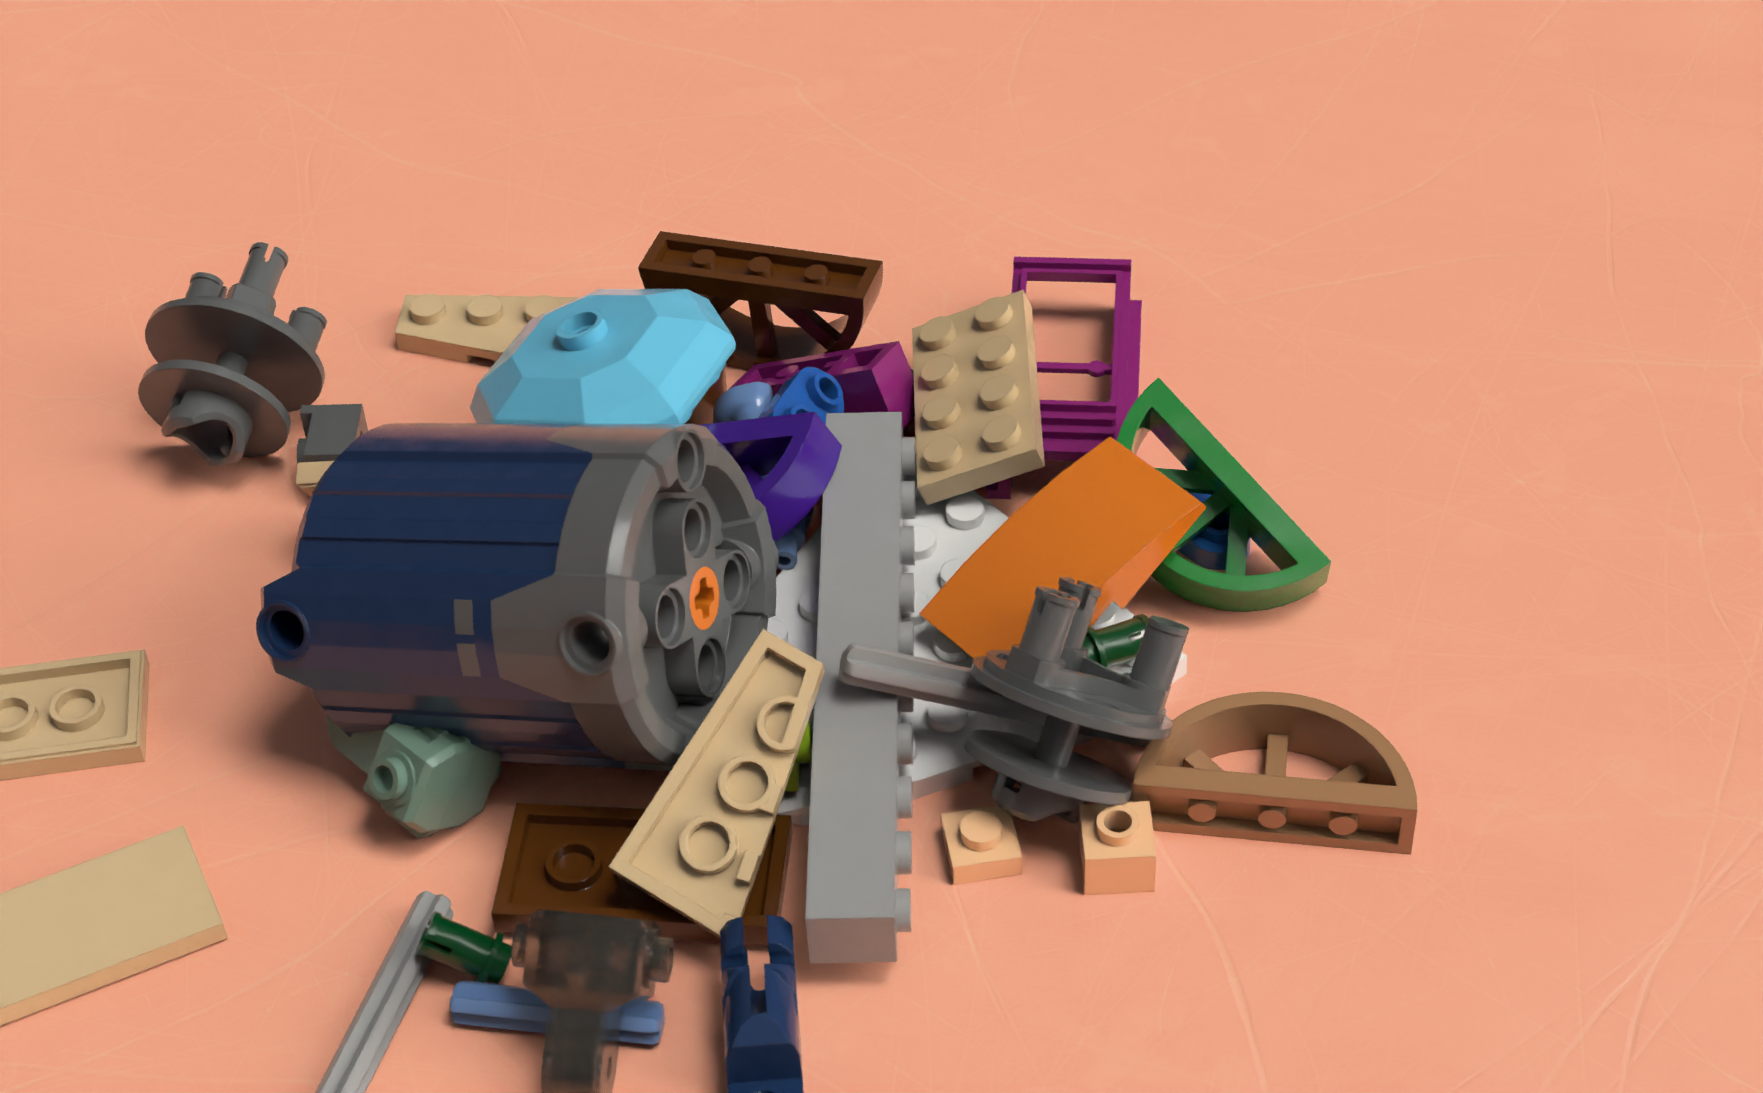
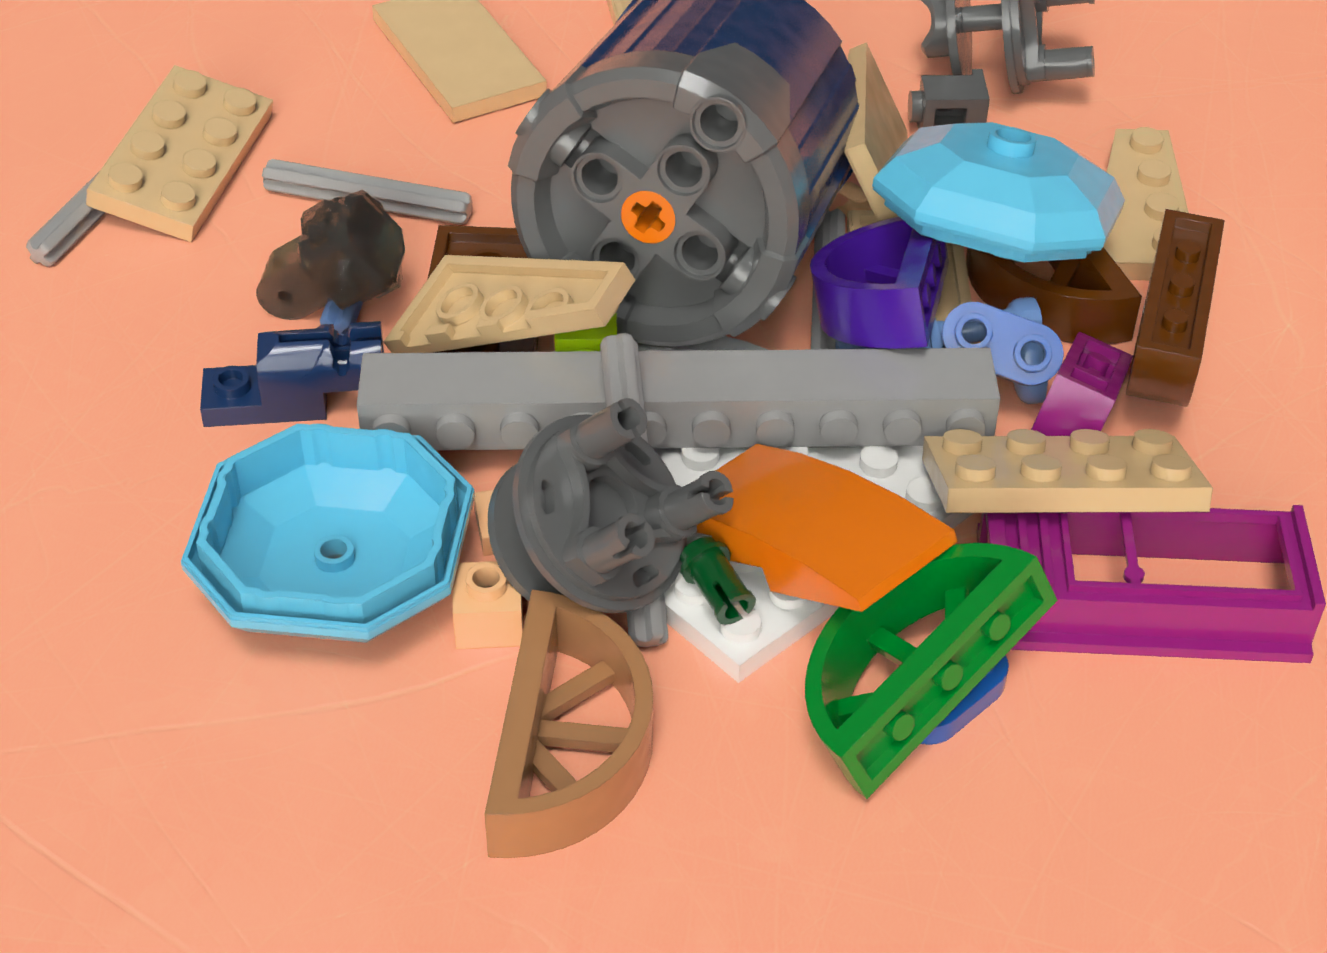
camera: 85 degrees right, 0 degrees up
dark green pin [415,911,514,984] -> none
none -> medium azure rock [181,424,475,643]

